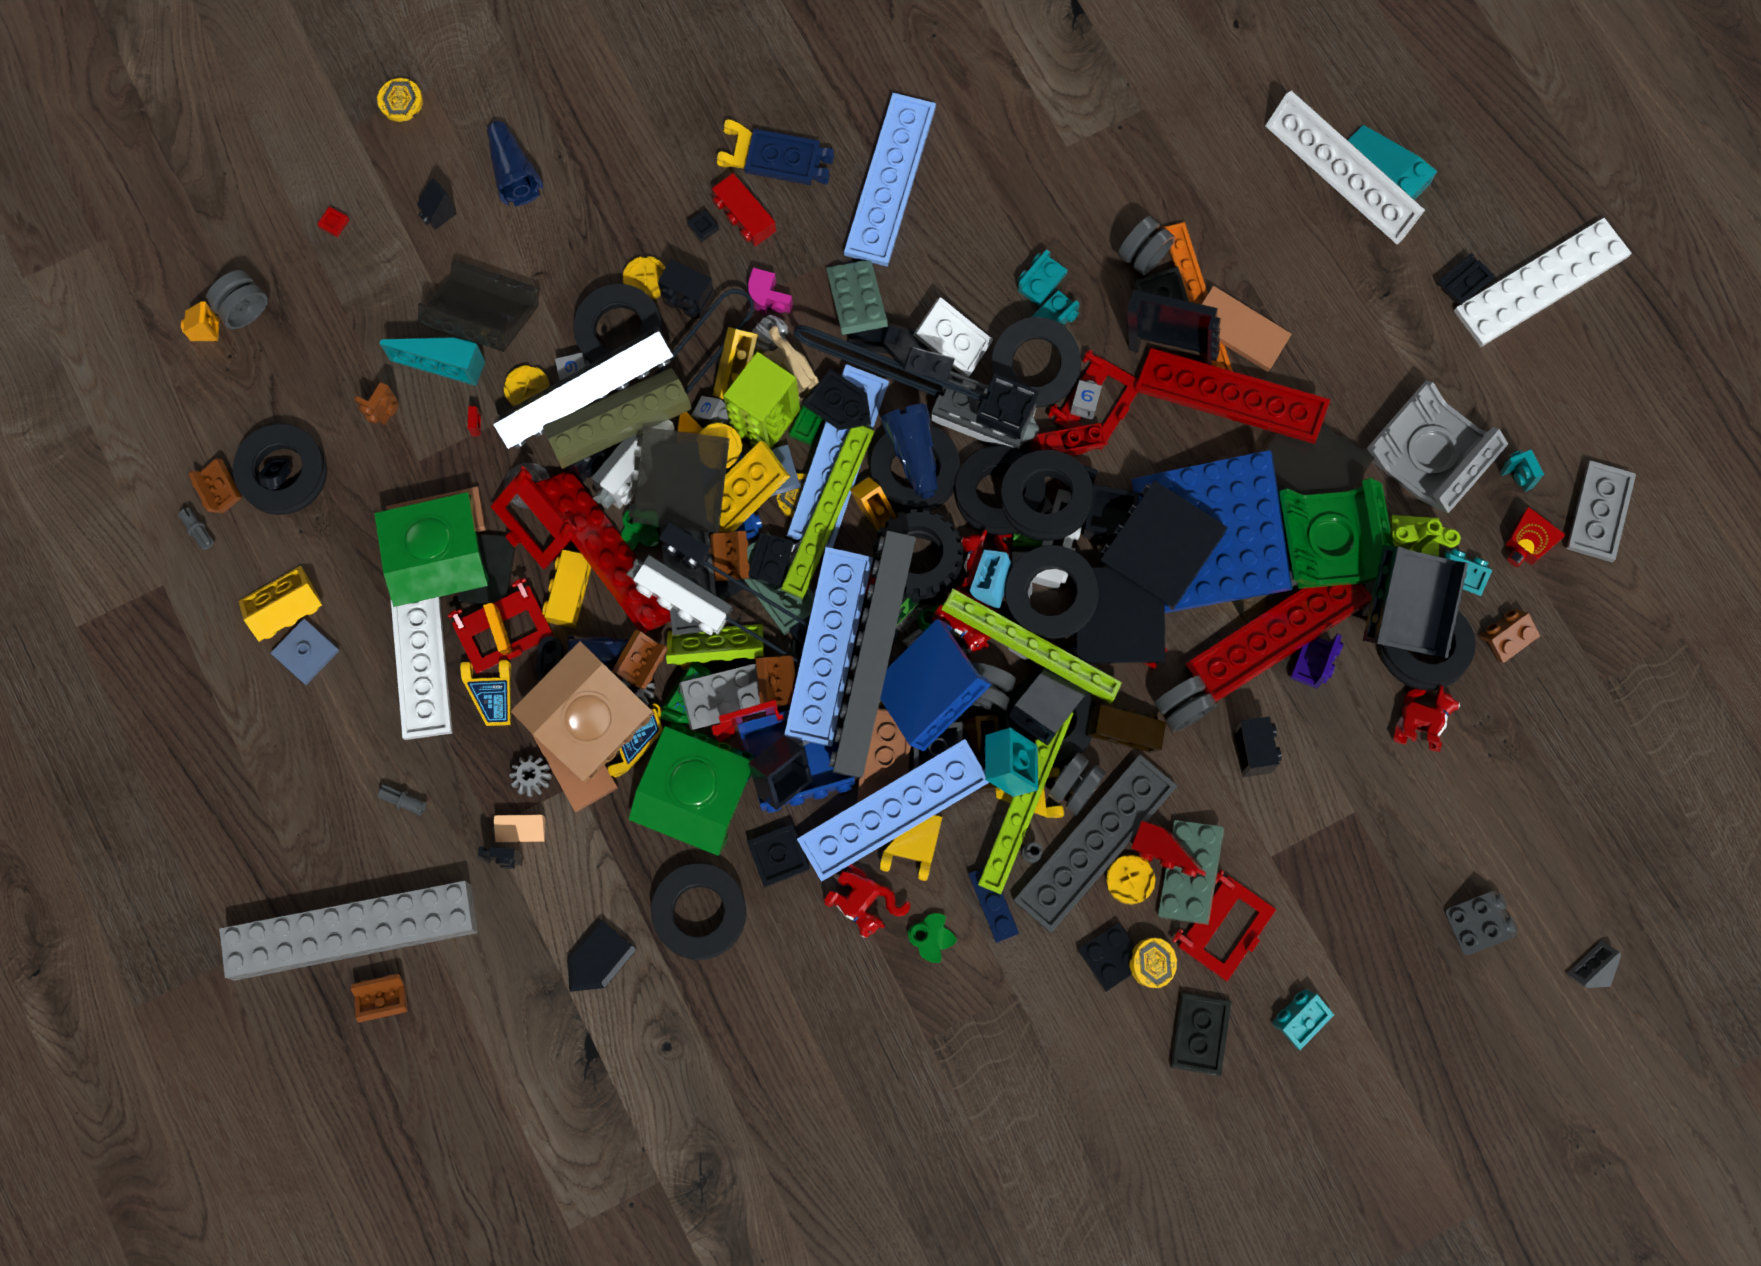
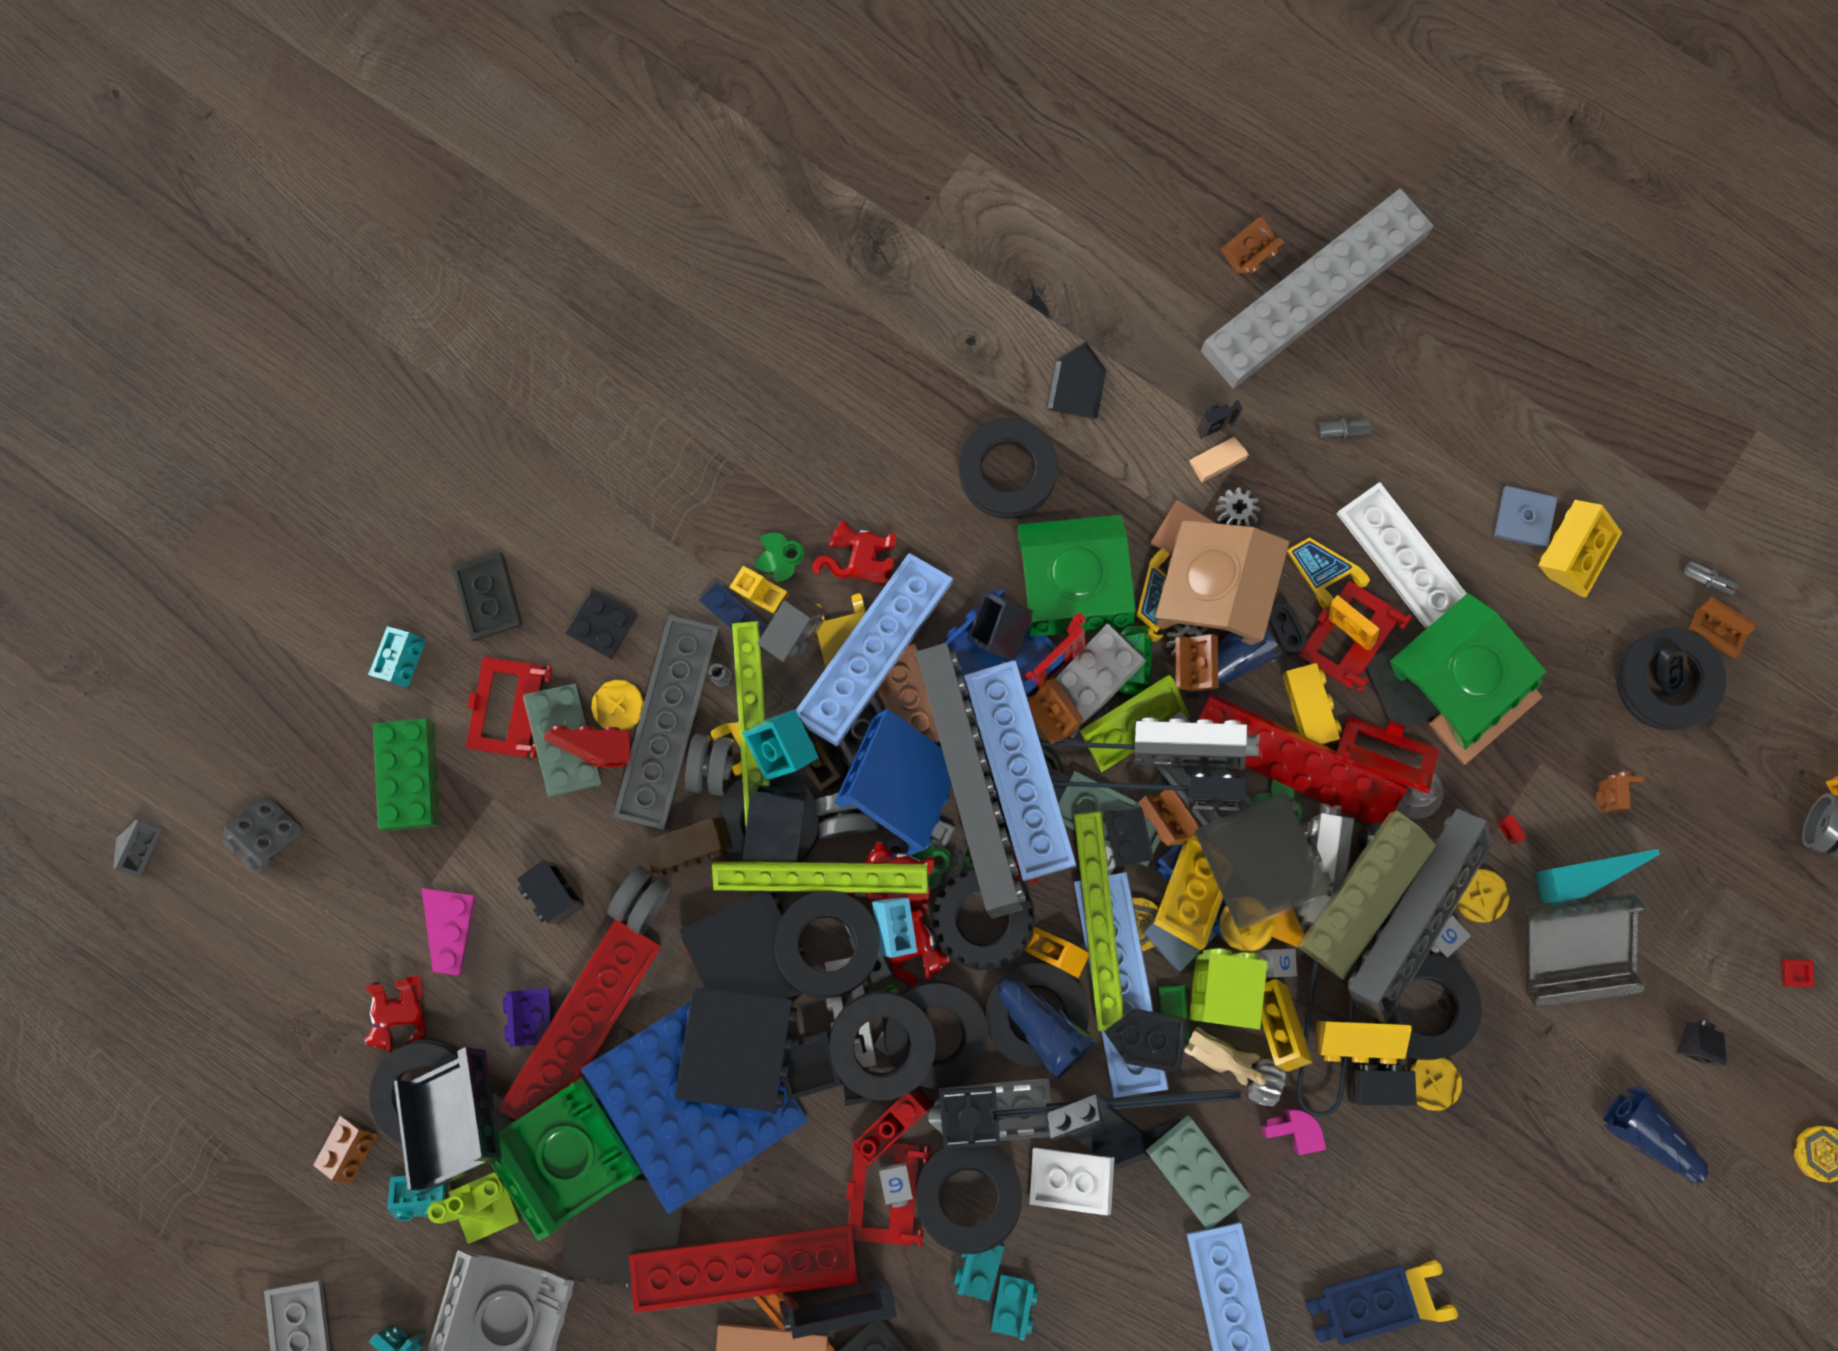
camera: 155 degrees right, 5 degrees up
black plate [687,210,719,243] -> none
red brick [712,173,776,247] -> none
black plate [747,824,810,888] -> none
yellow tile [1130,938,1177,988] -> none
red torso [1505,507,1565,567] -> none
none -> green brick [373,718,440,832]
none -> dark pink wing [421,888,476,976]
none -> yellow slope [729,566,790,615]
none -> dark grey brick [757,594,826,662]
none -> yellow slope [1316,1021,1411,1064]

